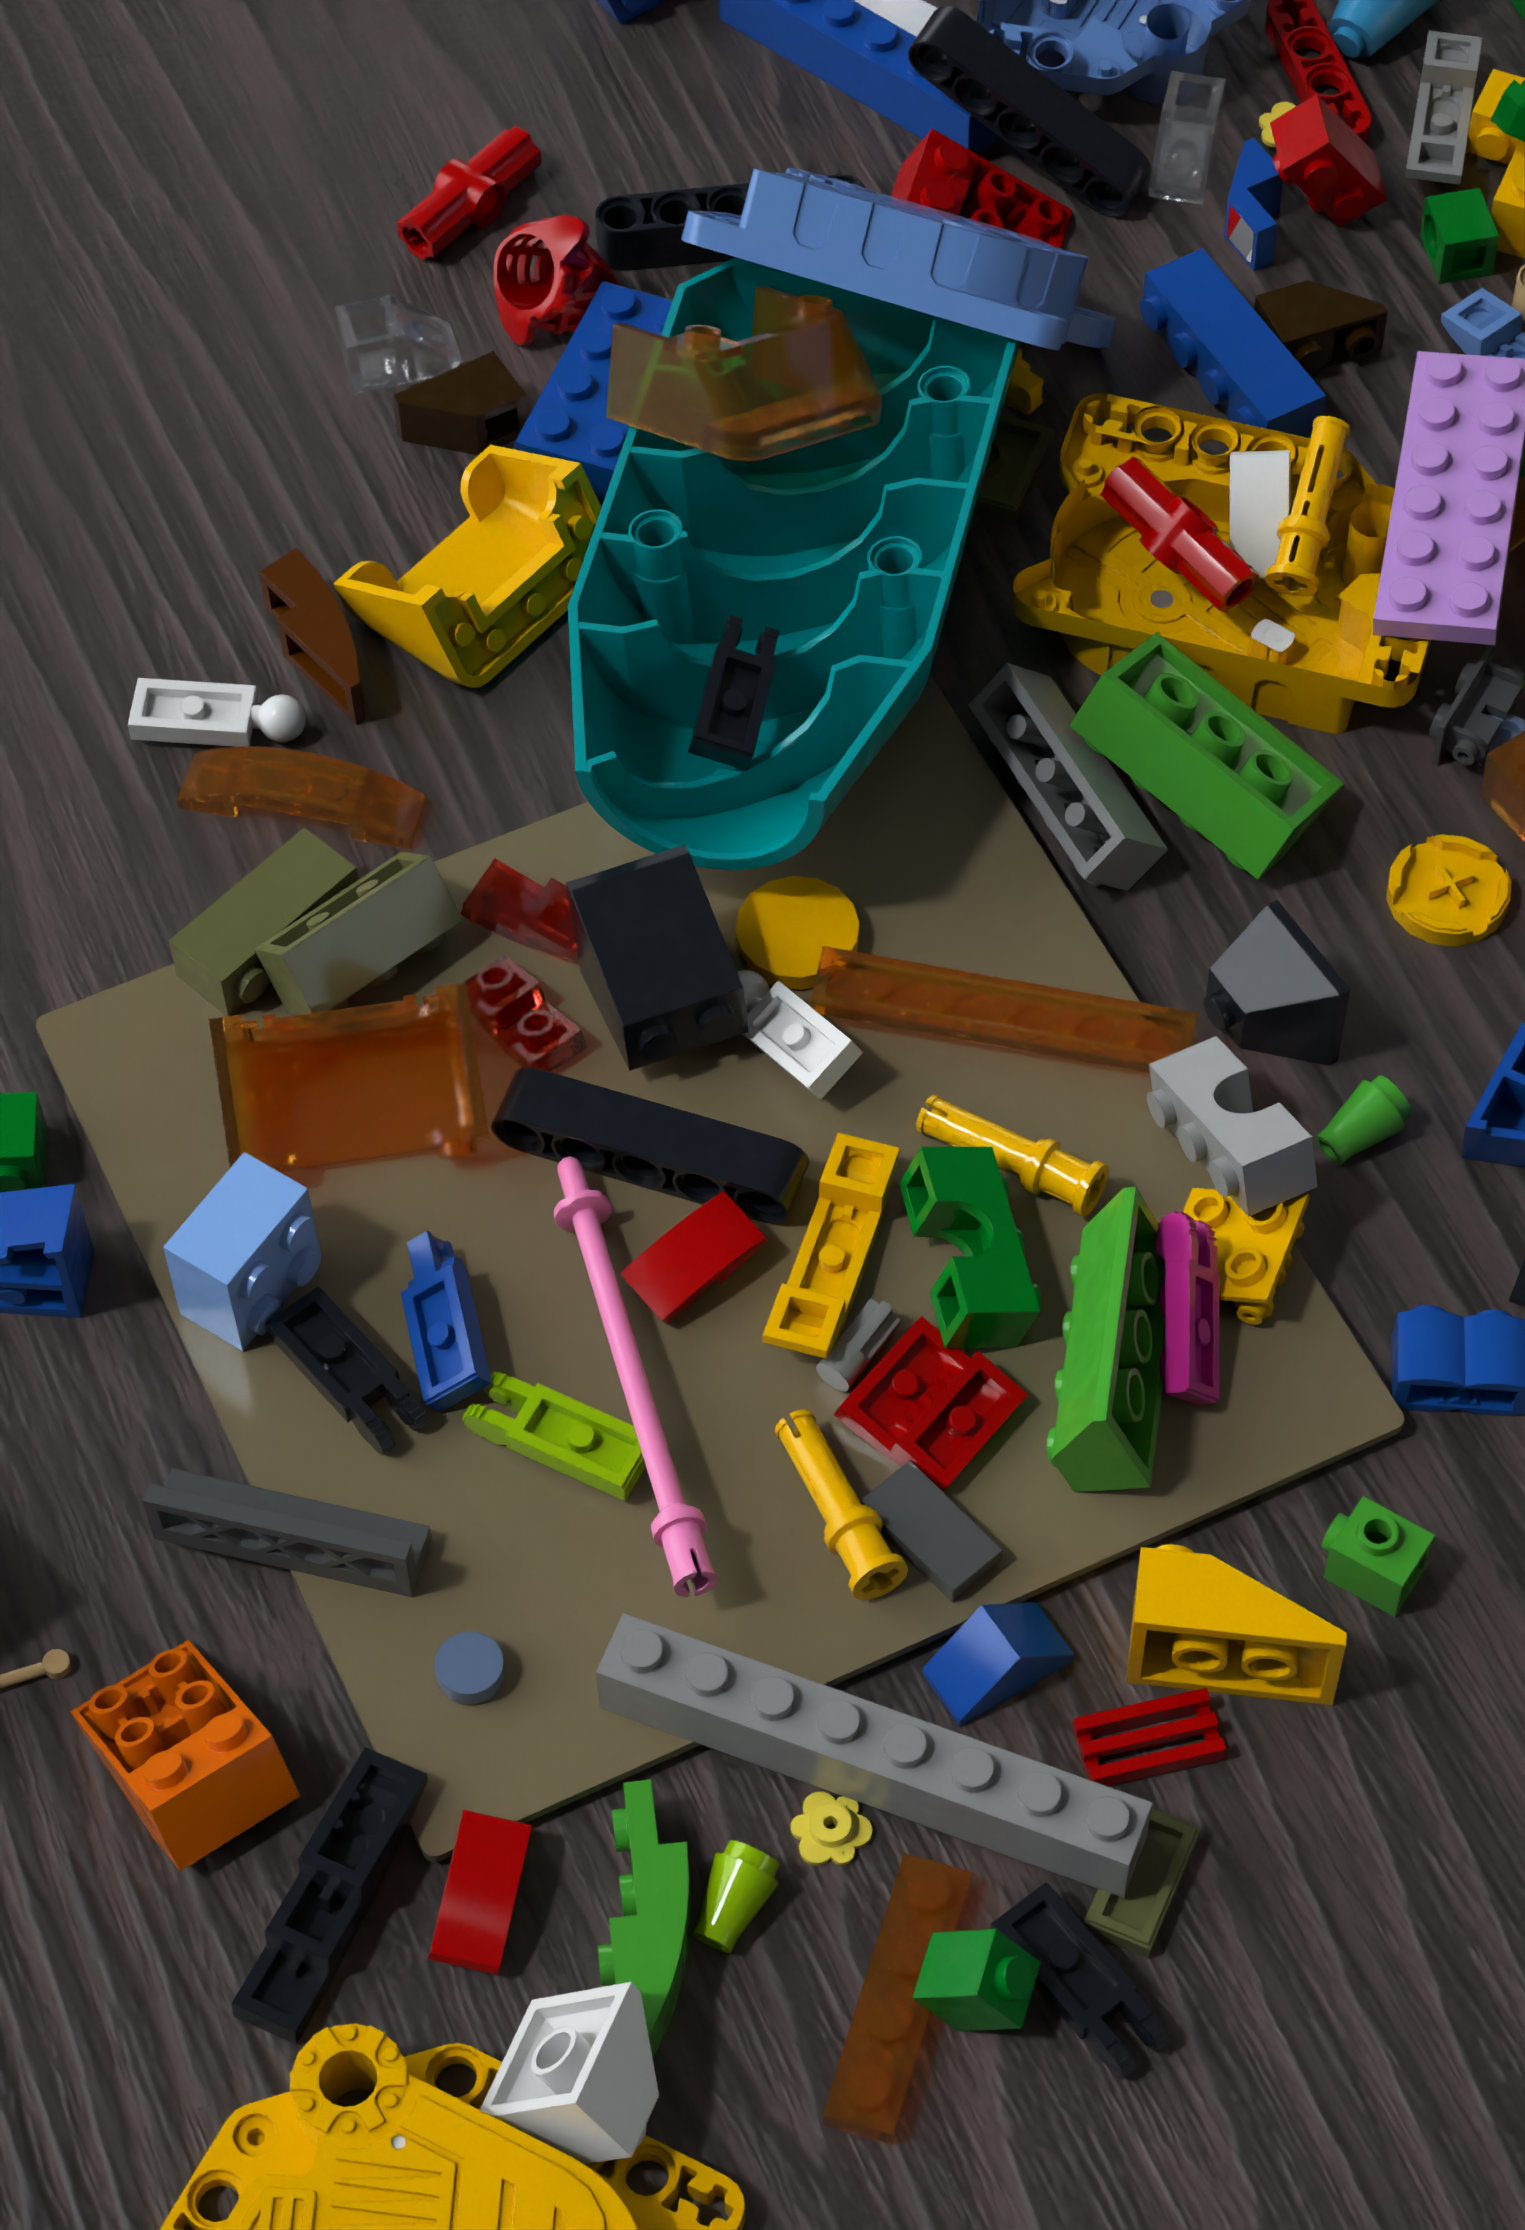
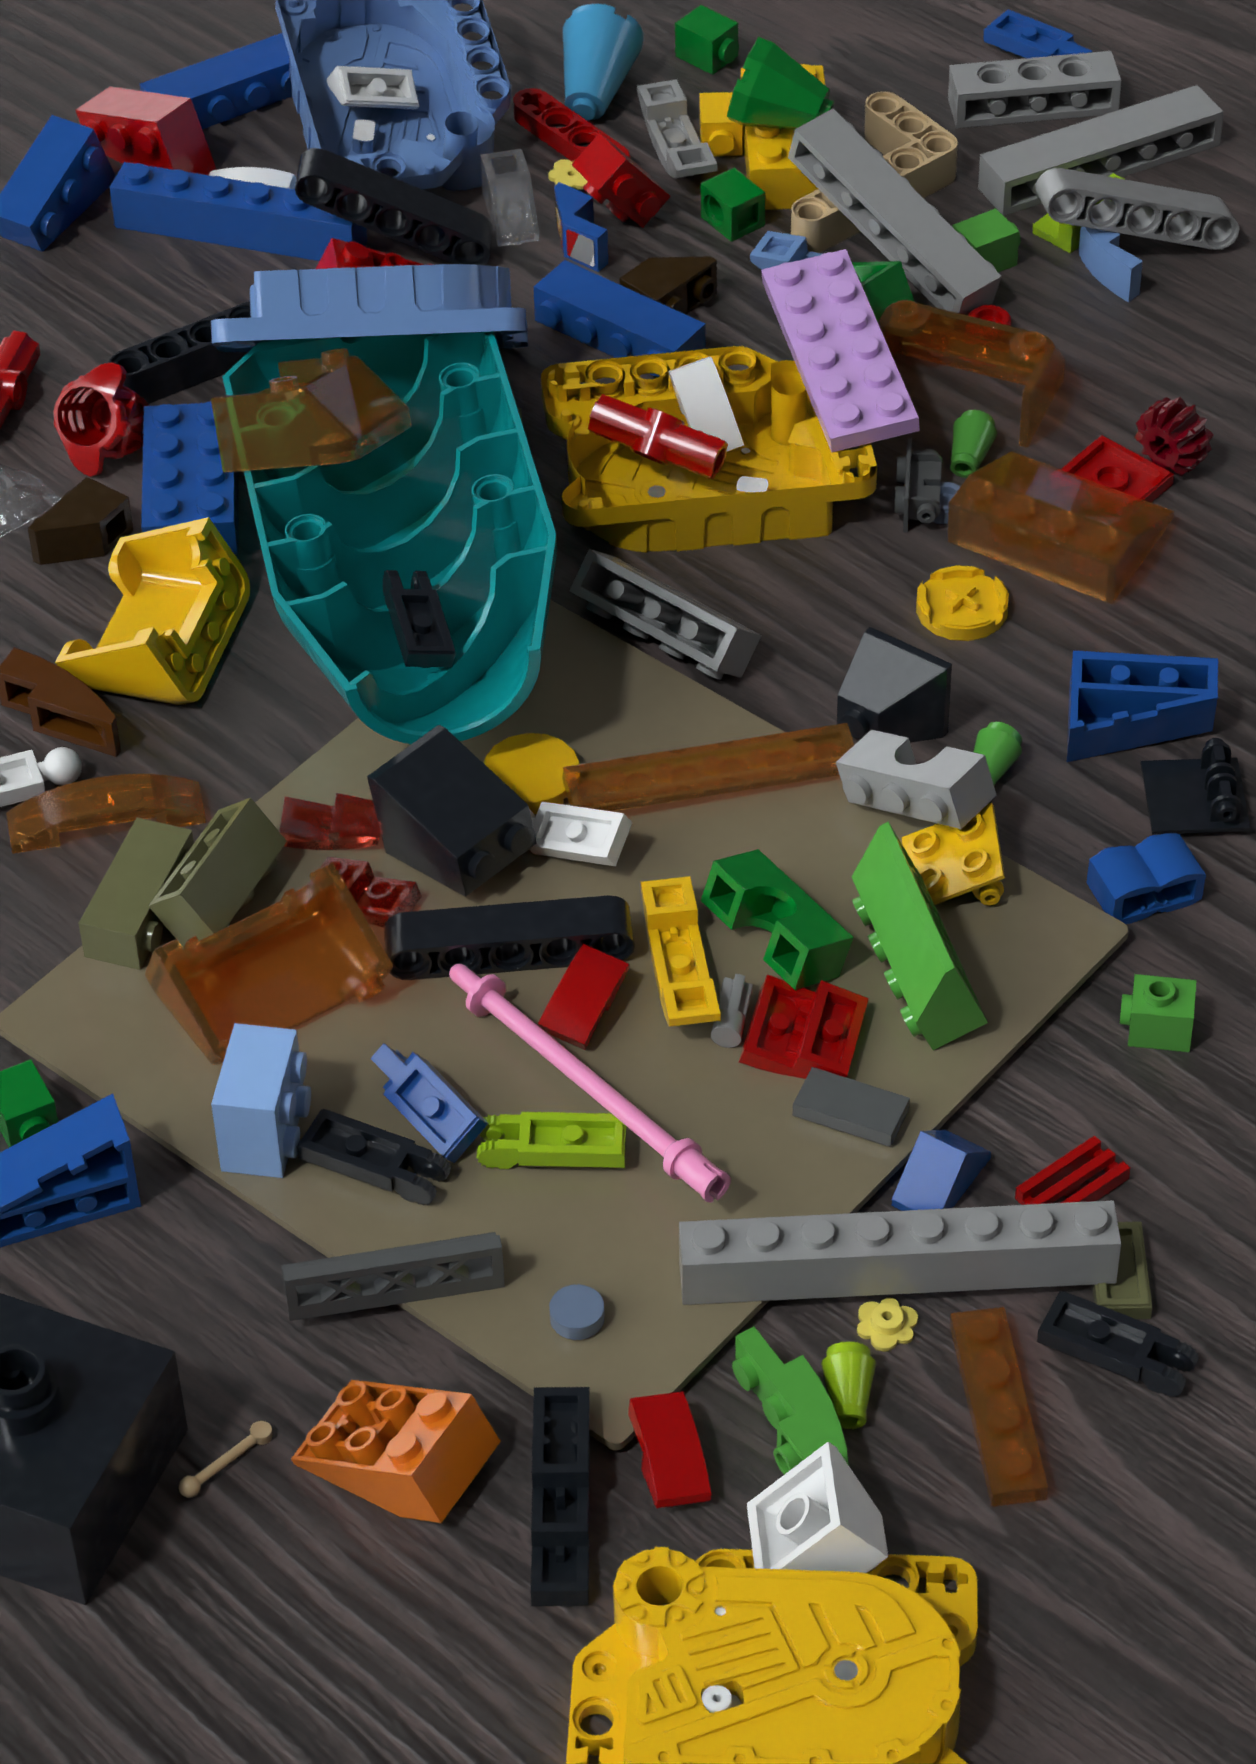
camera: 25 degrees left, 10 degrees down
yellow pin [774,1409,908,1600] -> none
green brick [912,1929,1041,2031] -> none
yellow pin [916,1094,1109,1217] -> none
bright green slope [1069,632,1345,880] -> none
yellow slope [1126,1544,1347,1706] -> none
dark pink hinge [1156,1210,1220,1405] -> none
yellow pin [1265,416,1351,597] -> none

